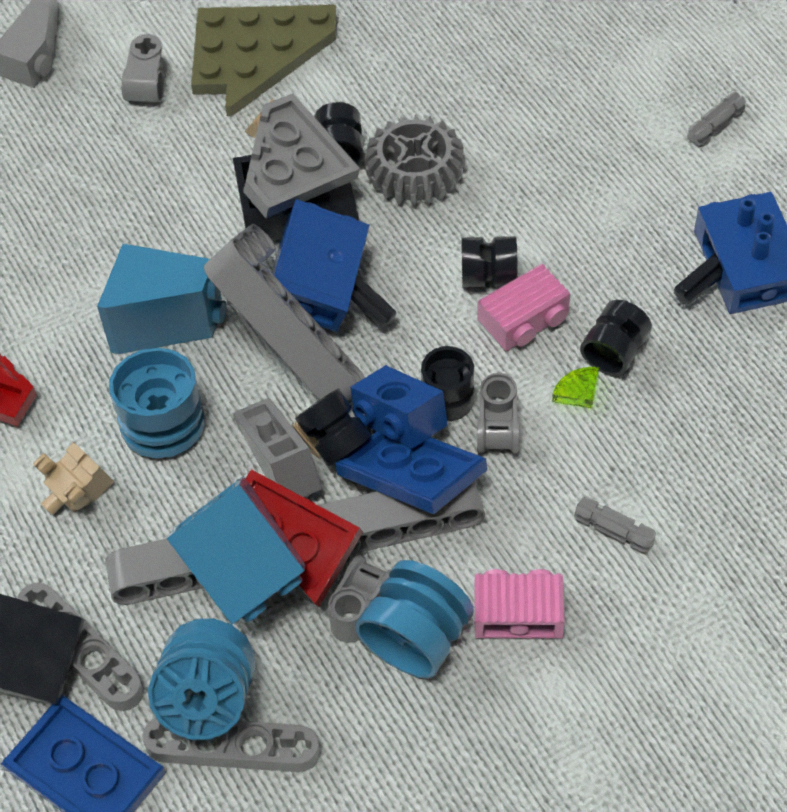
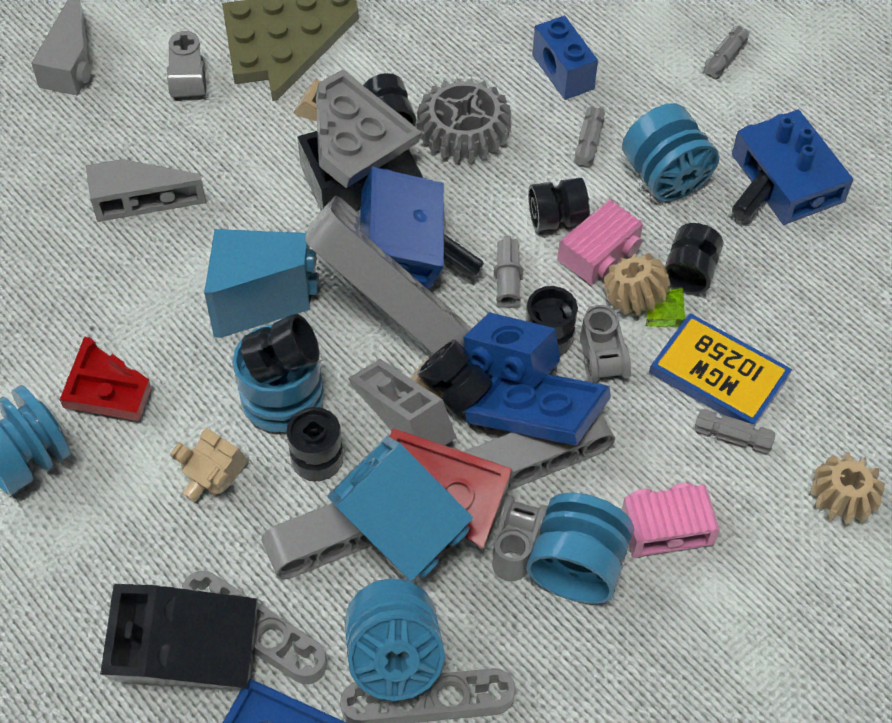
camera: 15 degrees left, 0 degrees up
none -> light grey slope [86,159,206,222]
none -> black wheel [241,314,320,385]
none -> black wheel [286,407,343,482]
none -> light grey axle [494,236,523,308]
none -> blue brick [532,15,598,100]
none -> light grey axle [574,106,605,167]
none -> tan gear [604,253,670,316]
none -> dark azure wheel [622,103,720,202]
none -> tile [649,313,792,428]
none -> tan gear [811,452,885,526]

